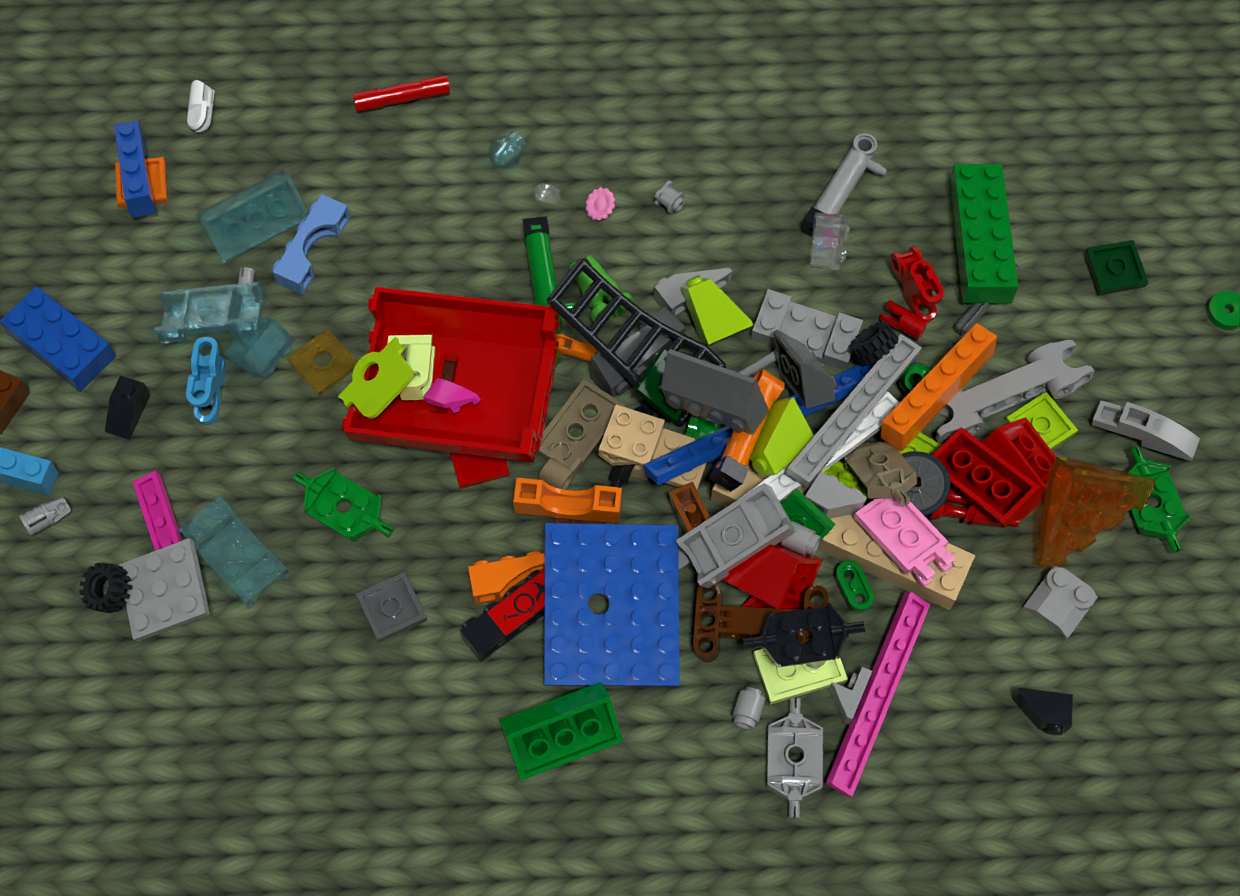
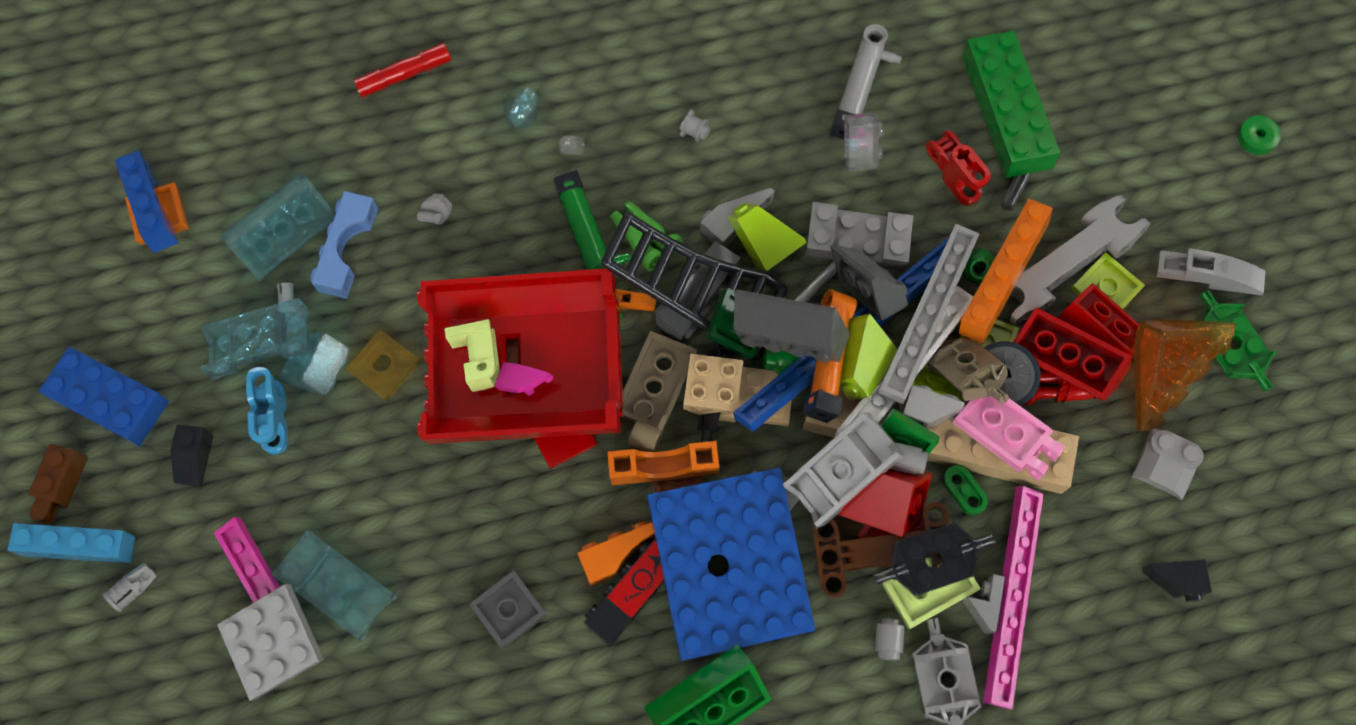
camera: 10 degrees left, 5 degrees up
black tyre [79,562,132,613] -> none
white arm [187,80,215,133] -> none
green plate [292,467,394,541] -> none
lime piece [338,337,414,419] -> none
bright pink piece [585,187,615,221] -> none
dark orange brick [669,482,711,534] -> none
black tyre [849,321,899,365] -> none
red hinge [879,300,929,341] -> none
dark green plate [1085,240,1149,295] -> none
none -> light grey piece [417,194,452,224]

